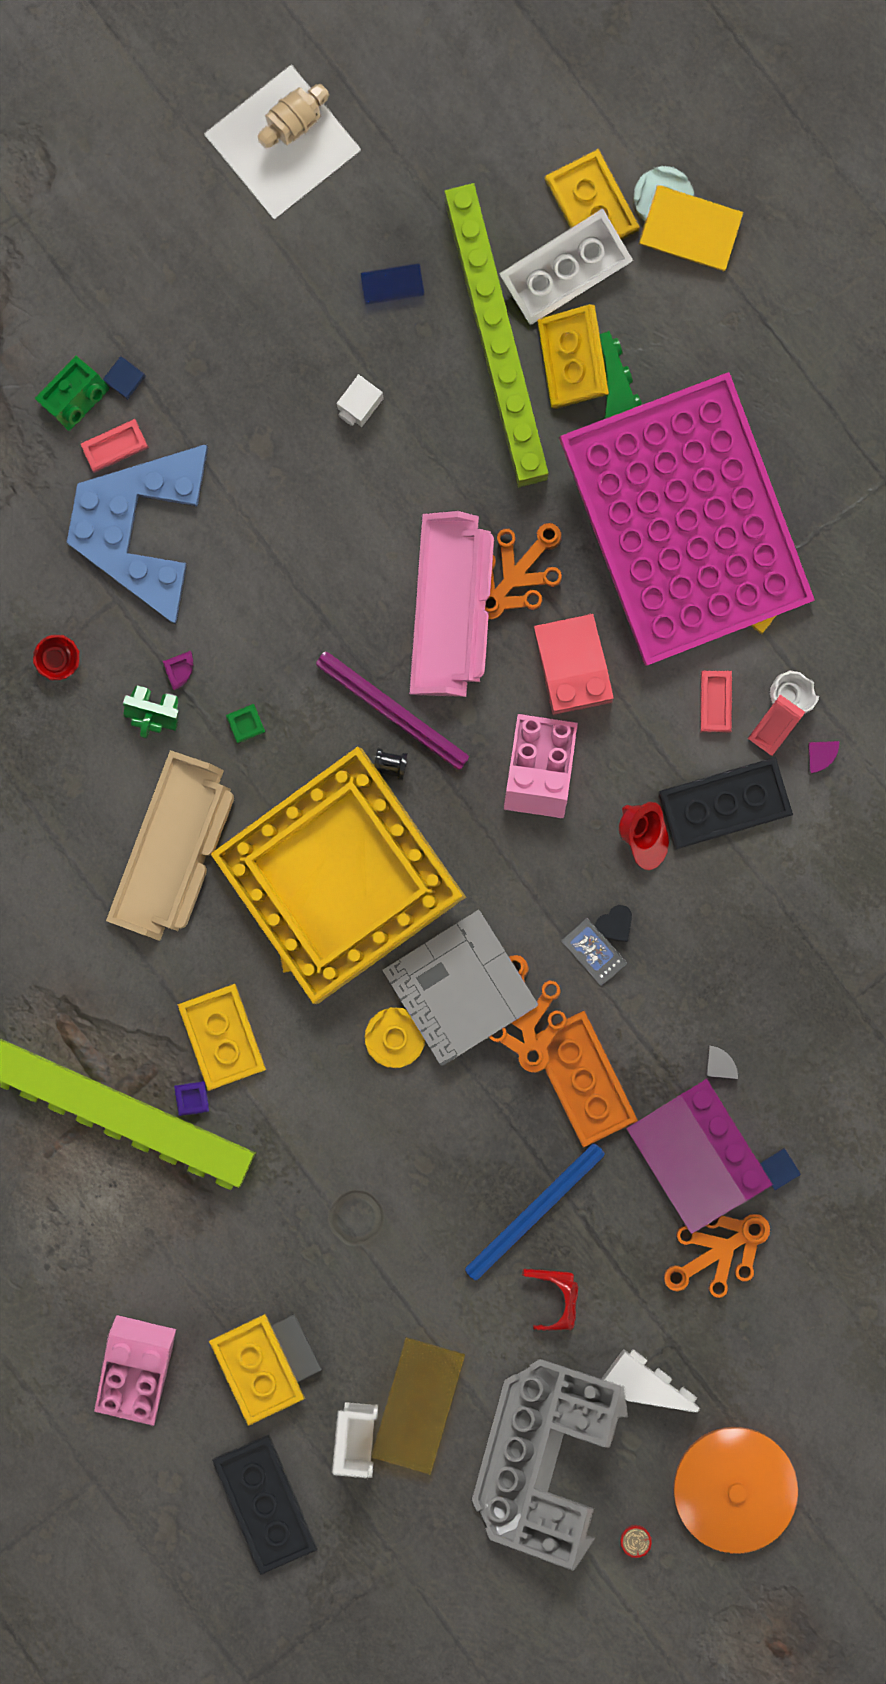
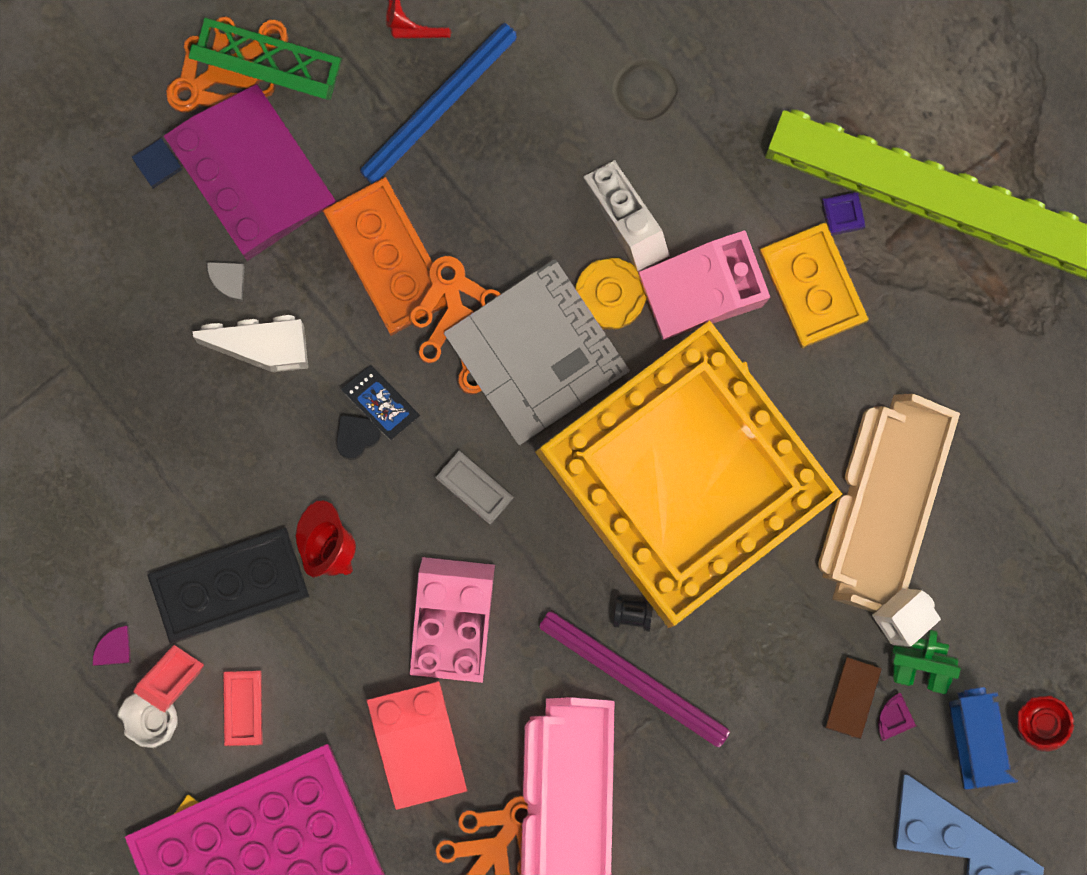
camera: 170 degrees right, 5 degrees down
green tile [226,704,266,744] -> none
none -> green fence [188,18,342,100]
none -> white slope [192,315,308,372]
none -> light grey tile [435,451,514,526]
none -> white slope [583,160,670,273]
none -> bright pink slope [638,230,770,340]
none -> reddish brown tile [825,657,882,739]
none -> white brick [872,588,941,647]
none -> blue window [949,687,1018,790]

